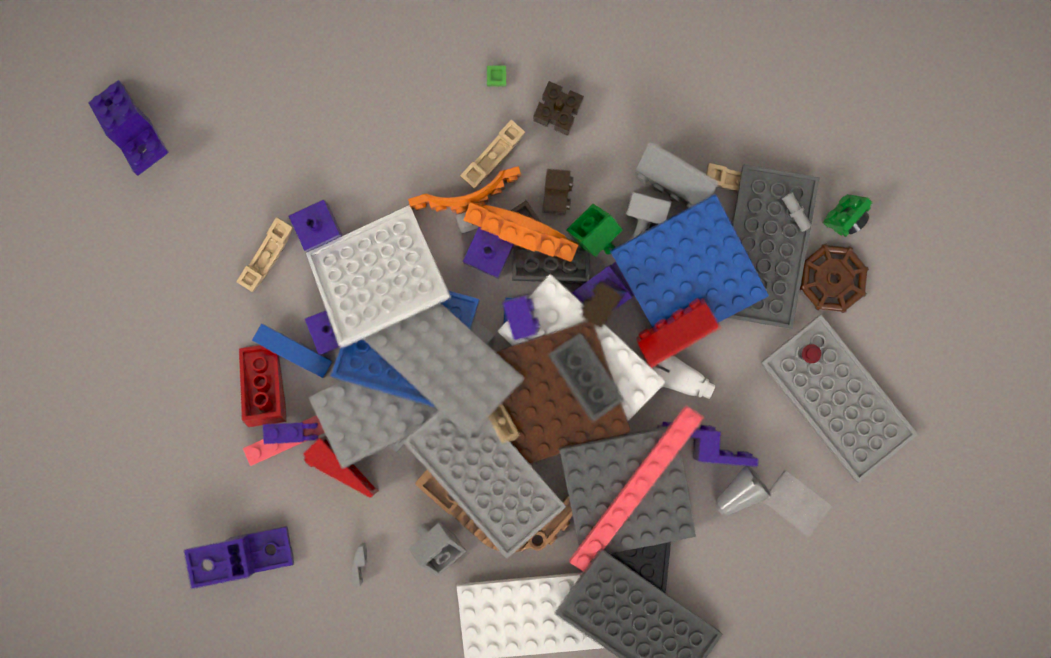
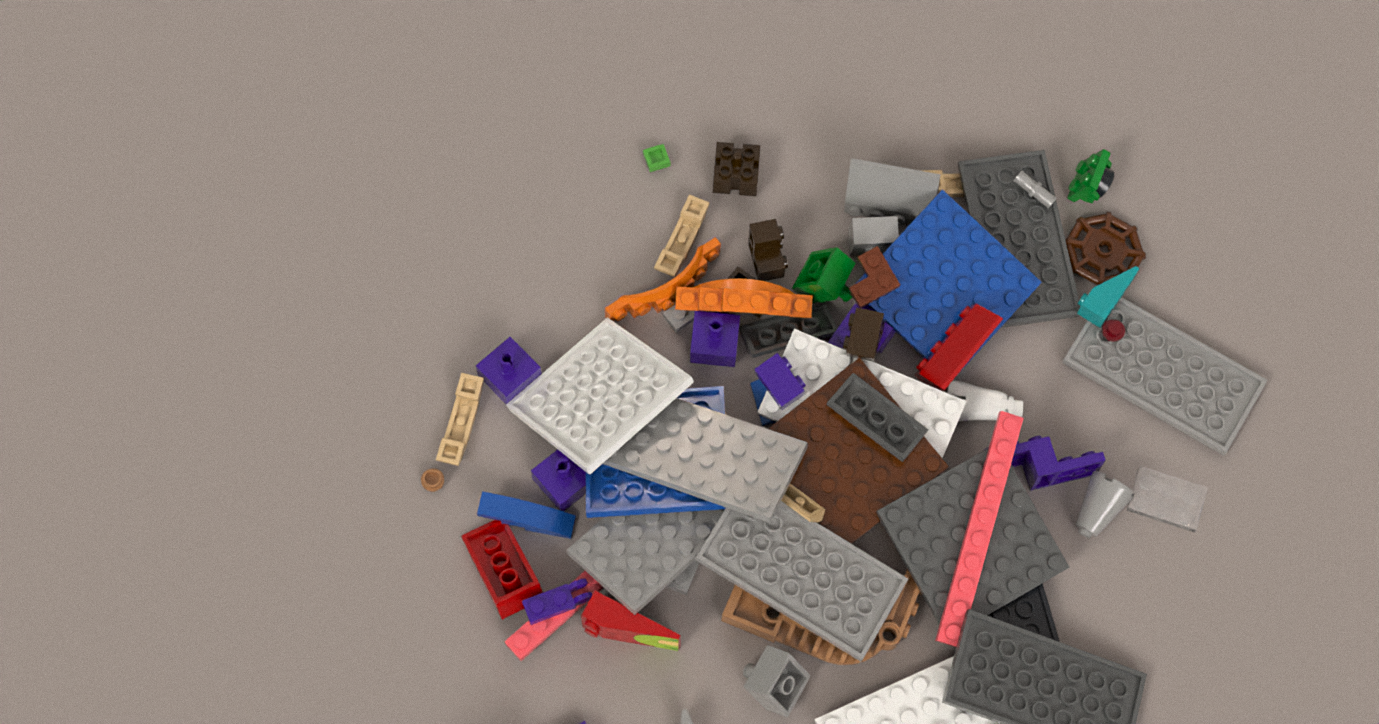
camera: 20 degrees left, 20 degrees down
dark purple bracket [88,80,169,176] -> none
none -> medium nougat plate [421,468,445,492]
none -> copper plate [849,246,900,308]
none -> teal slope [1077,266,1140,328]

